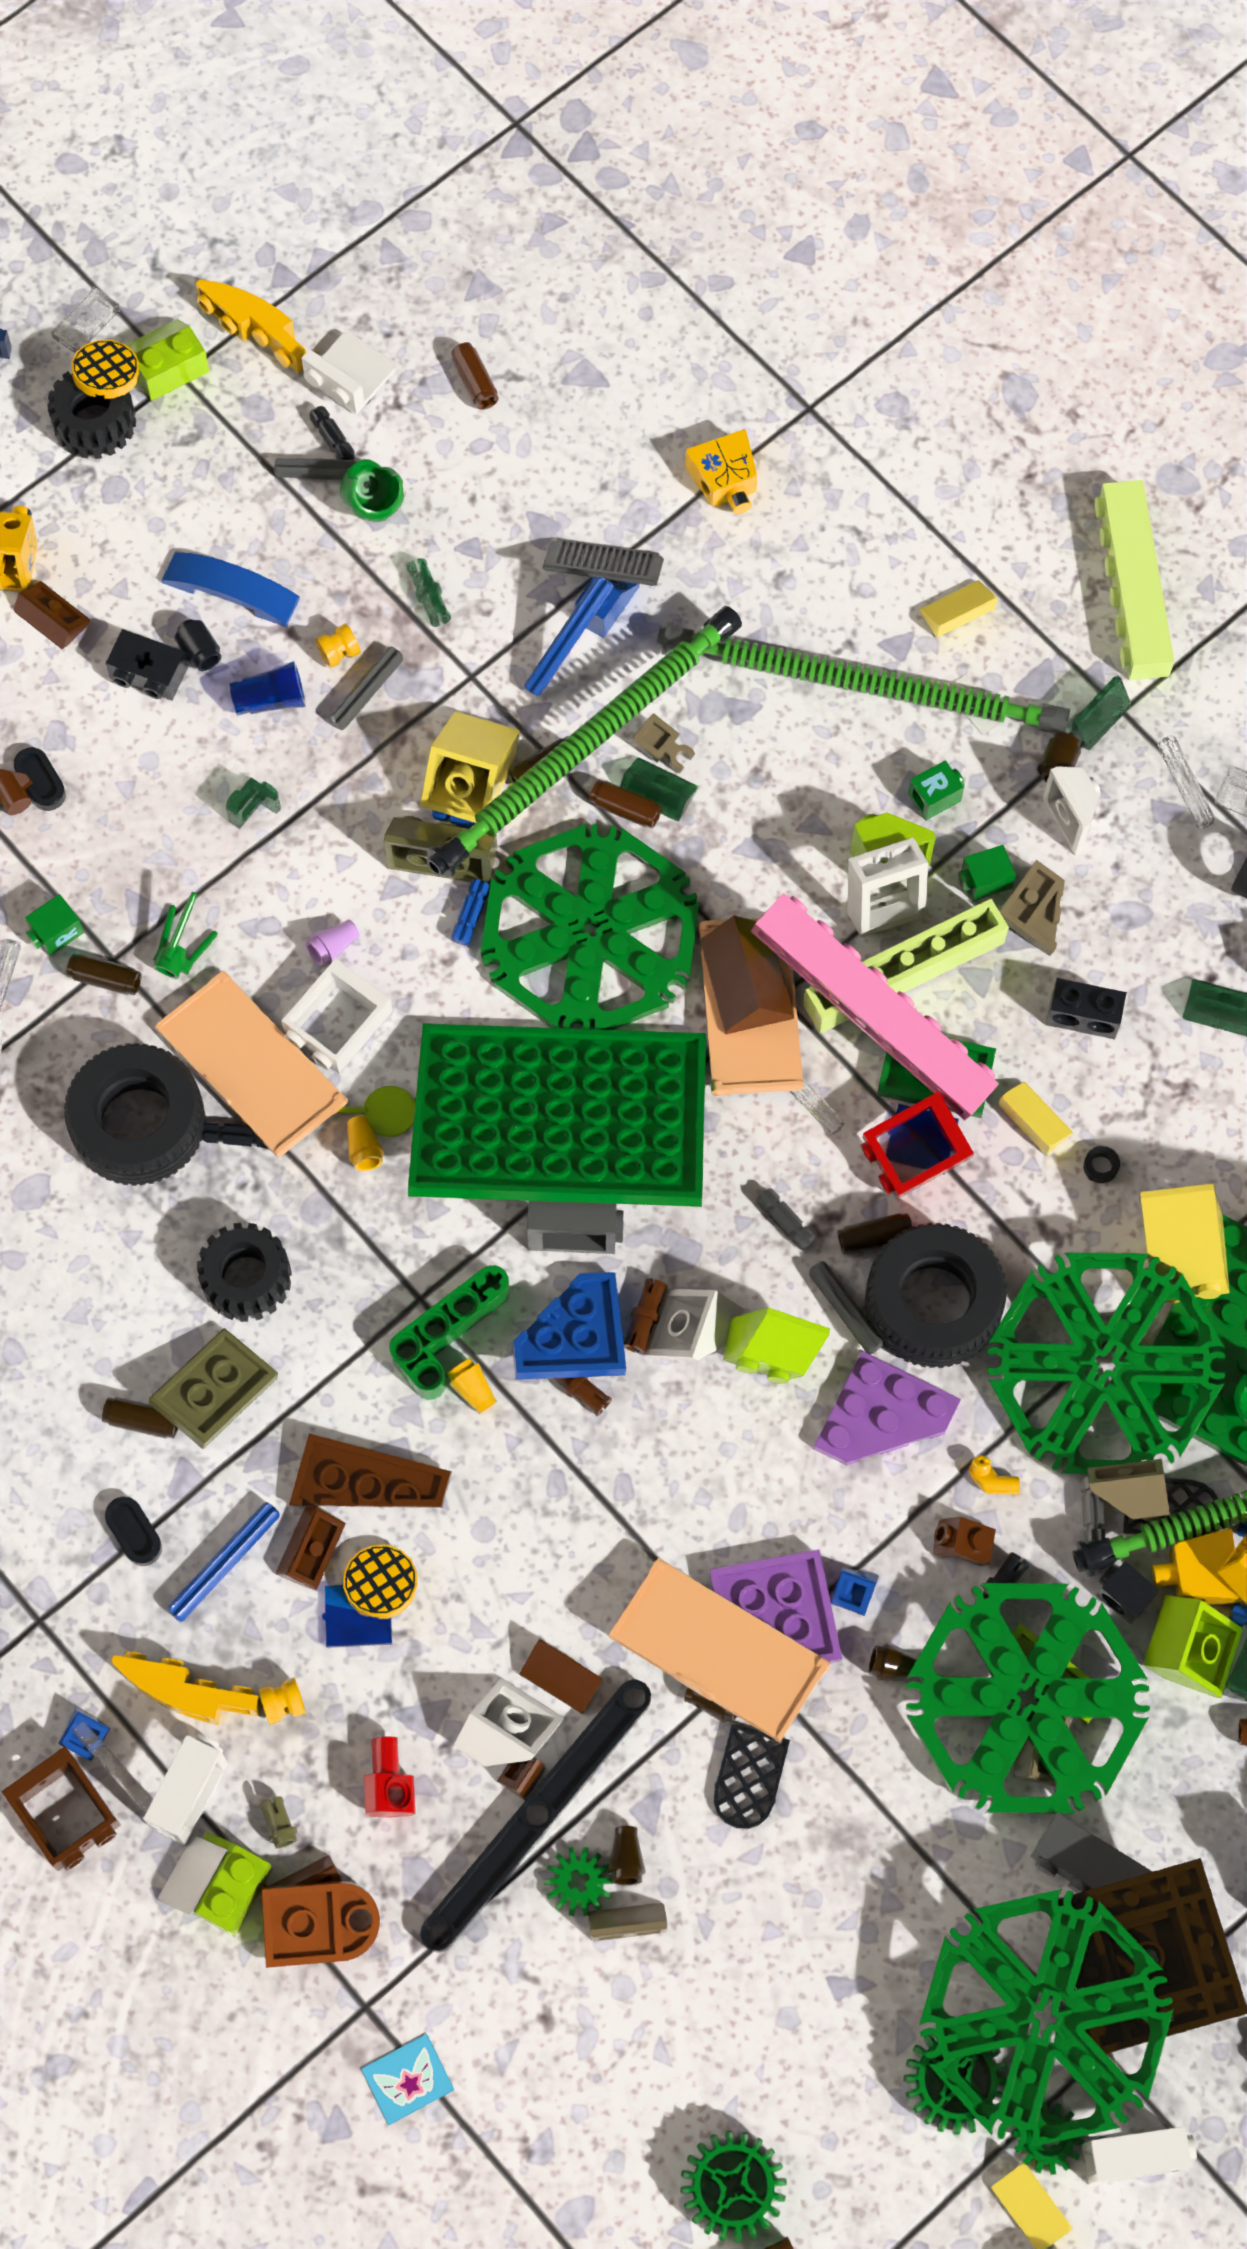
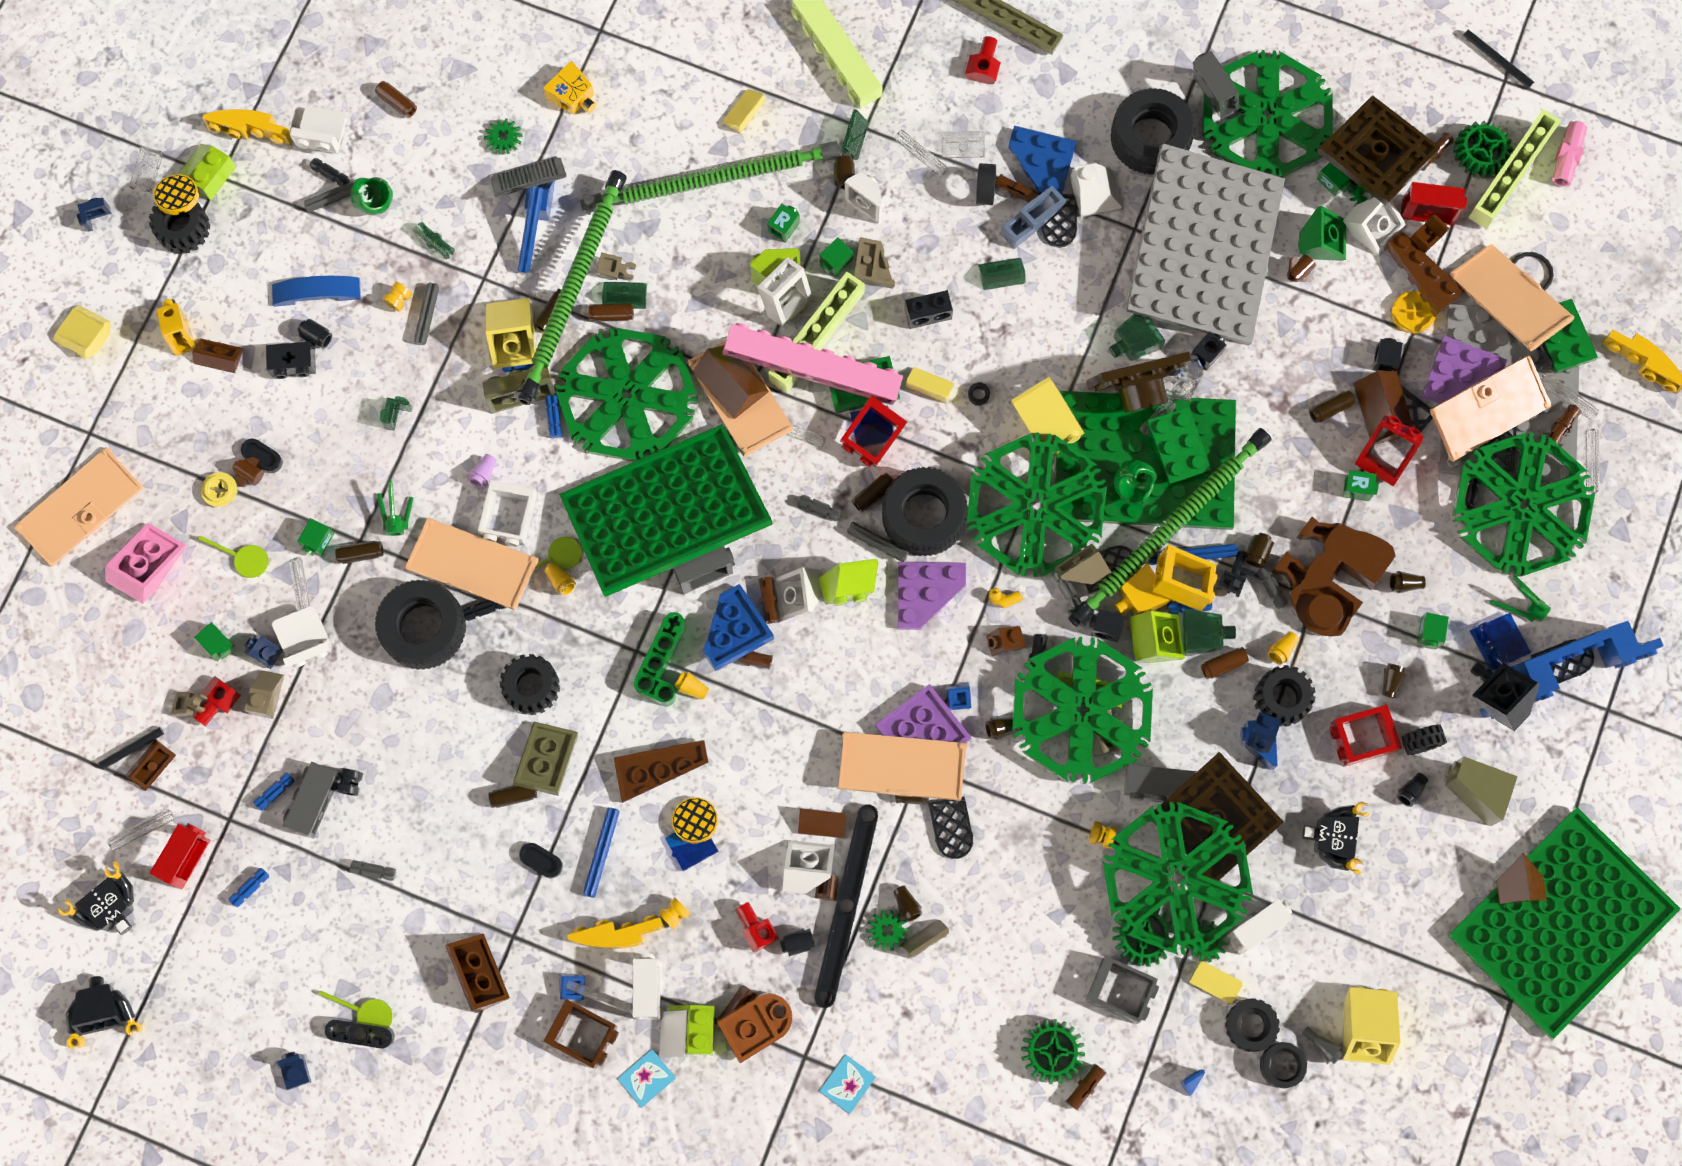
camera: 25 degrees left, 5 degrees up
clear blue plant [229,660,306,716] -> none
olive pin [259,1796,298,1849] -> none
reddish brown slope [276,1507,346,1591] -> none
none -> green gear [484,118,523,155]
none -> medium azure sticker [618,1049,676,1108]
none -> black brick [779,928,815,957]
none -> dark grey window [1085,956,1159,1024]
none -> yellow wheel [1088,821,1117,849]

